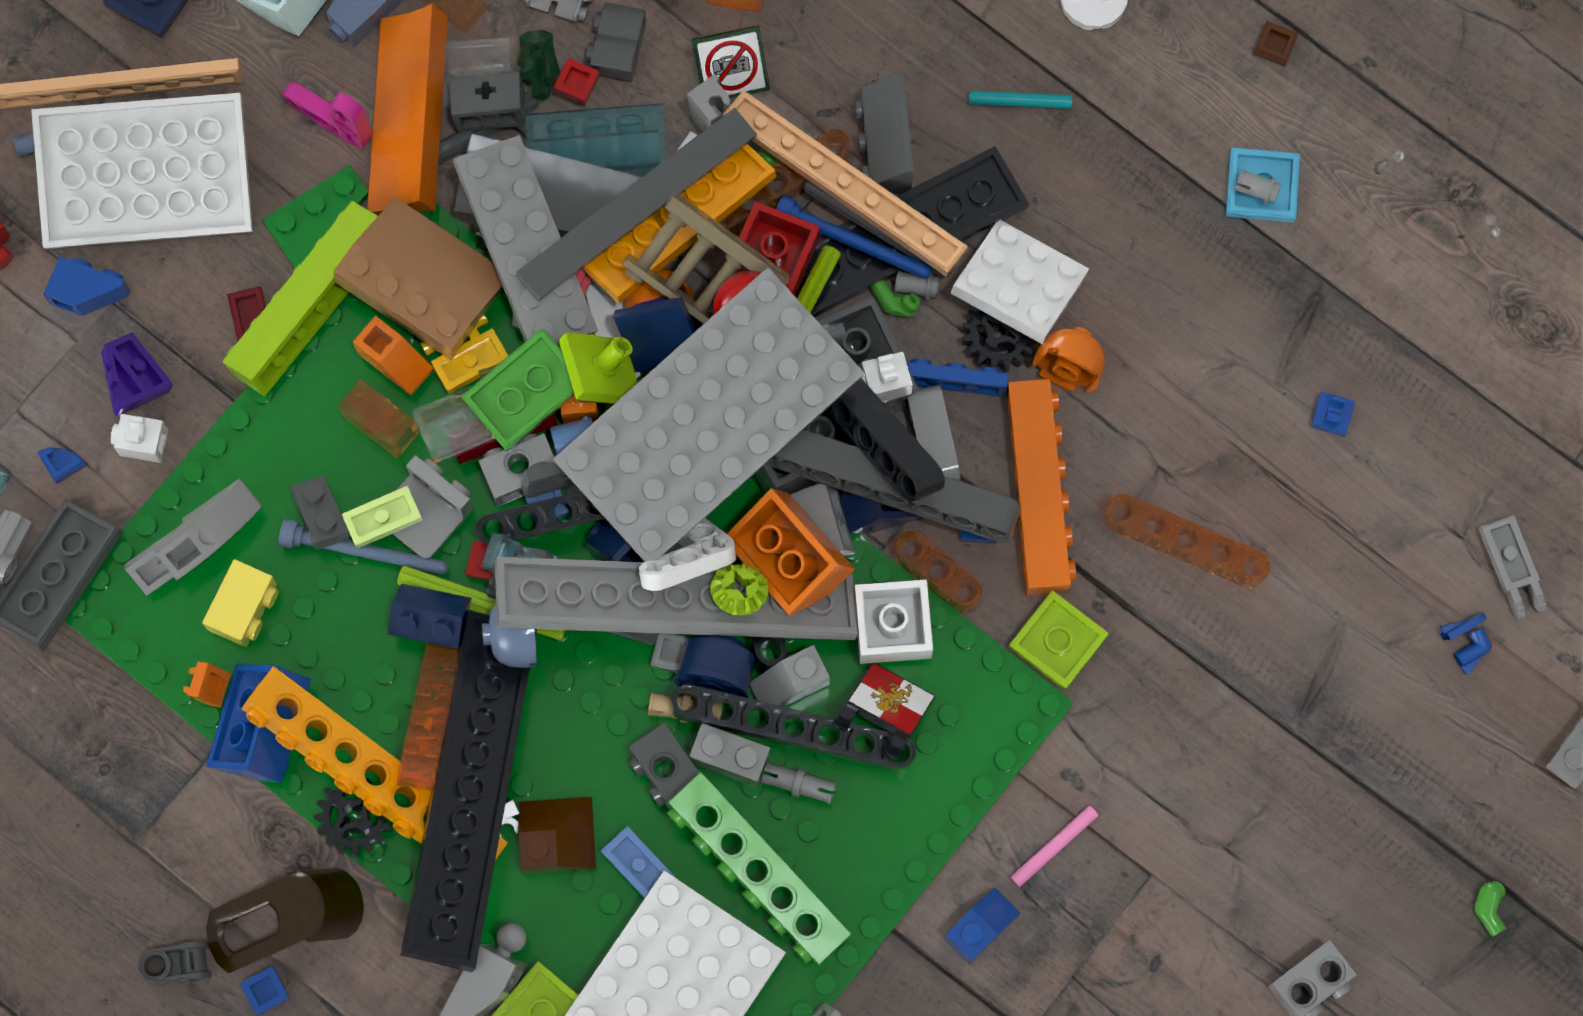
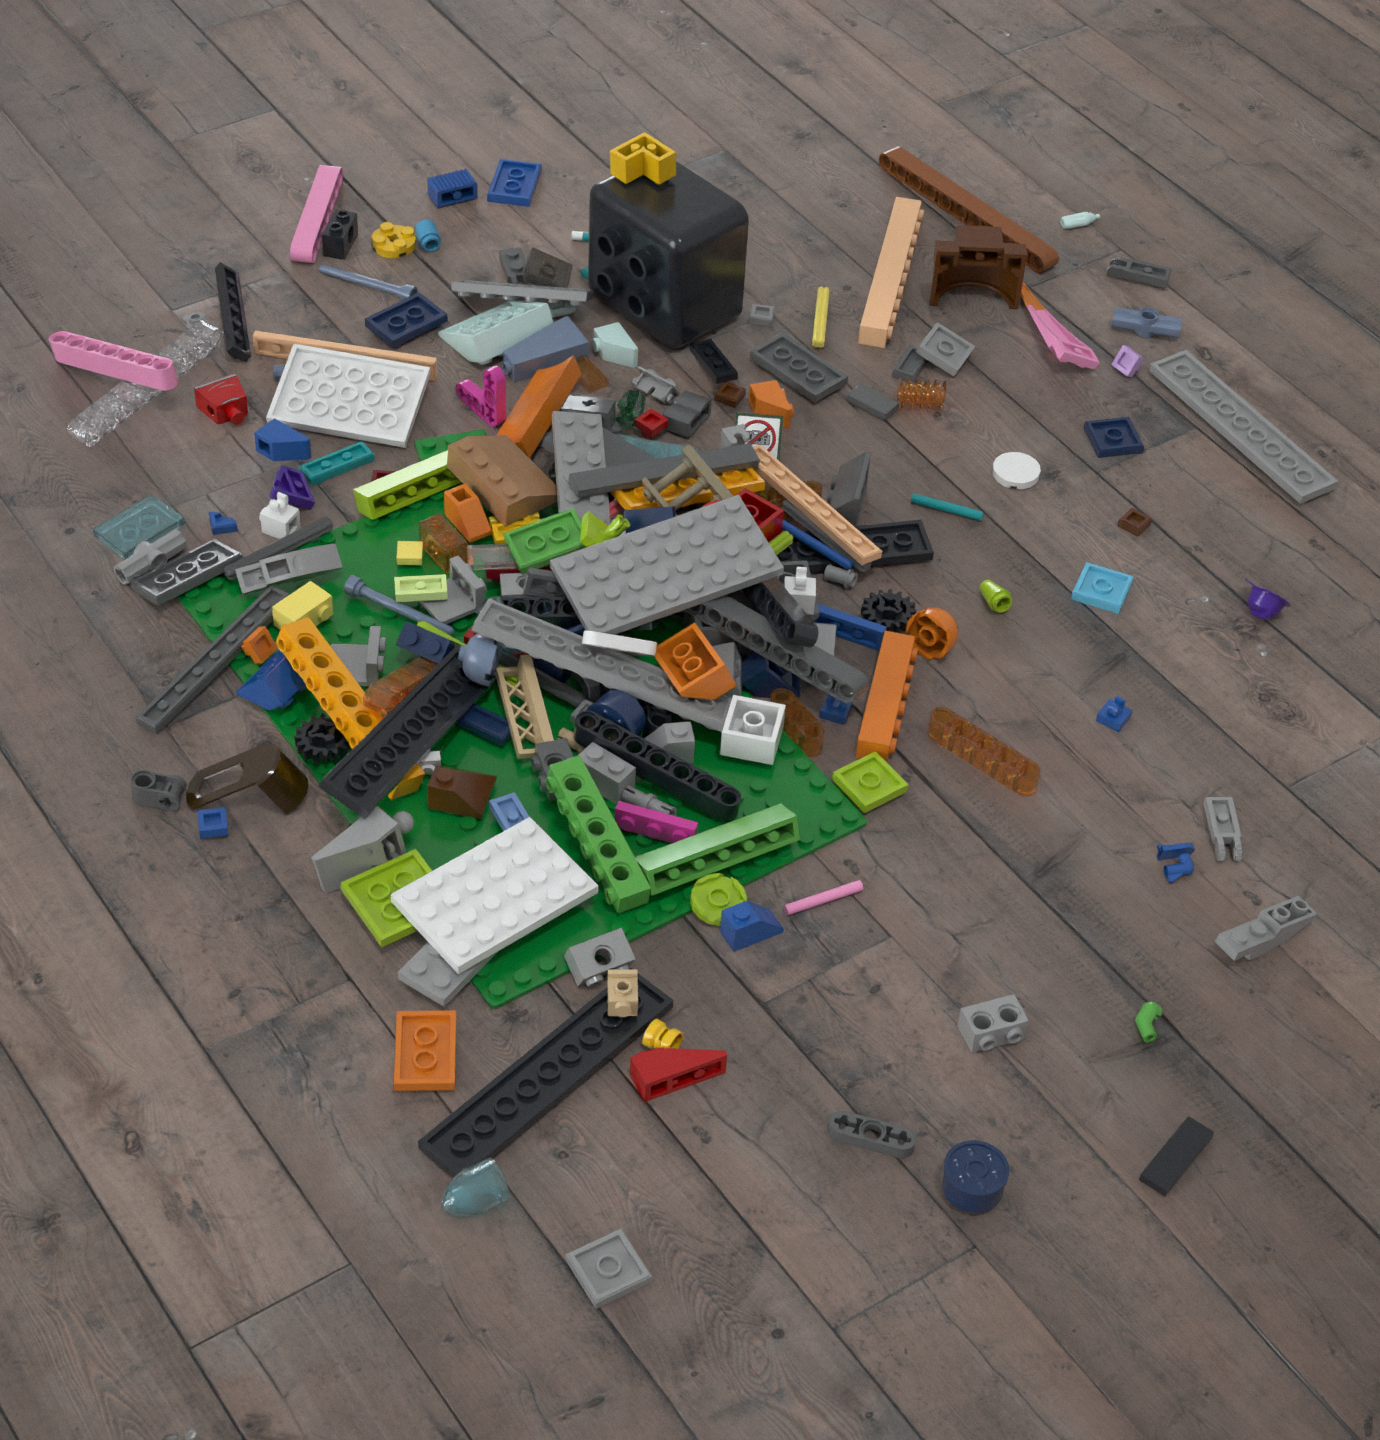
camera: 15 degrees right, 30 degrees down
dark grey plate [290,475,349,550] -> none
lime gear [710,561,769,616] -> none
flag [834,663,936,760] -> none
bright green arm [870,280,920,318] -> none
white plate [951,220,1089,344] -> none
light grey pin [1235,169,1282,204] -> none
none -> dark grey tile [135,585,290,734]
none -> dark grey axle [224,517,333,580]
none -> teal tile [299,441,375,486]
none -> light grey bracket [330,626,386,686]
none -> light yellow tile [396,541,423,565]
none -> dark blue tile [457,704,512,747]
none -> tan fence [495,655,554,759]
none -> dark pink plate [615,801,698,843]
none -> bright green brick [635,803,800,896]
none -> lime tile [690,873,747,926]
none -> lime cone [979,580,1012,613]
none -> dark purple piece [1245,579,1290,620]

